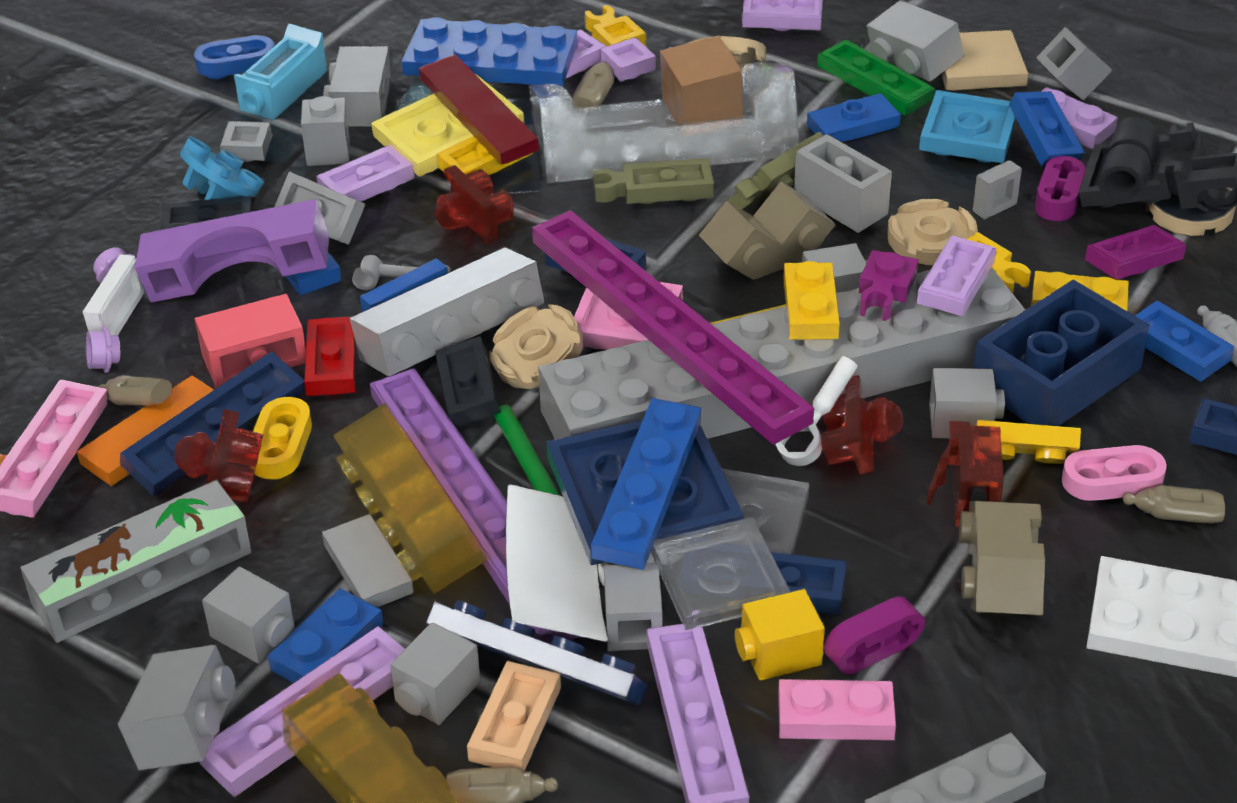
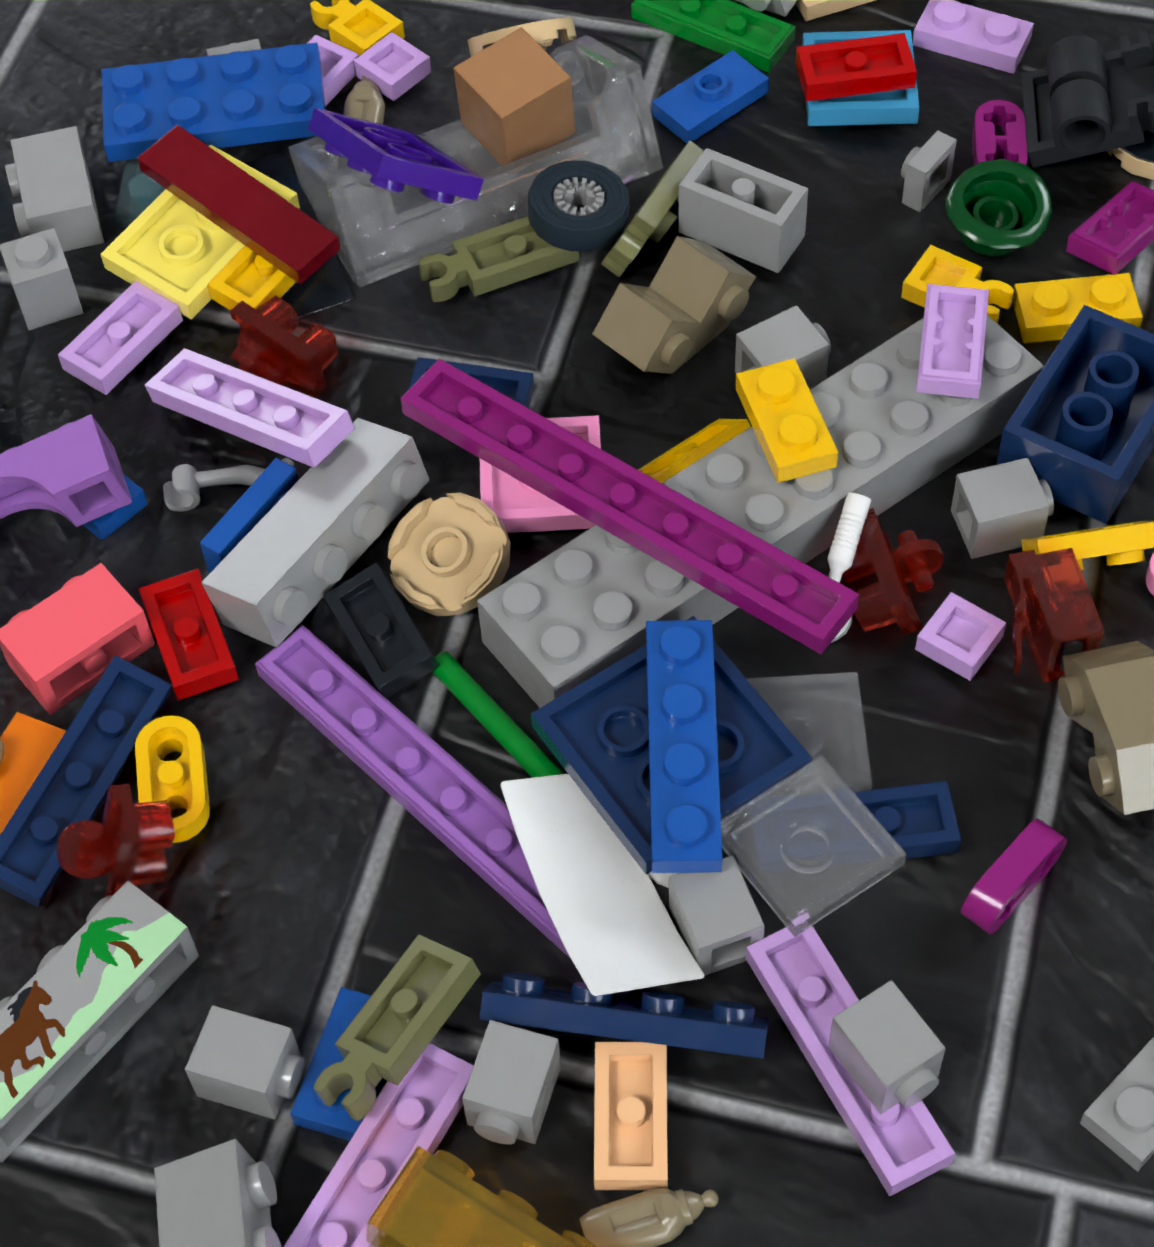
camera: 15 degrees left, 15 degrees up
light grey plate [275,172,365,245] -> none
light grey tile [322,514,414,608] -> none
clear yellow brick [333,403,488,594] -> none
yellow brick [735,589,825,681] -> none
bright pink plate [778,679,896,740] -> none
magenta plate [859,250,919,321] -> none
tan tile [887,199,978,265] -> none
blue plate [1009,91,1085,167] -> none
none -> lavender plate [145,348,355,468]
none -> dark purple plate [308,107,484,204]
none -> olive plate [314,934,481,1121]
none -> black bush [527,161,630,252]
none -> red plate [796,33,917,102]
none -> light grey brick [829,980,946,1115]
none -> lavender plate [915,592,1006,681]
none -> dark green hat [945,159,1052,257]

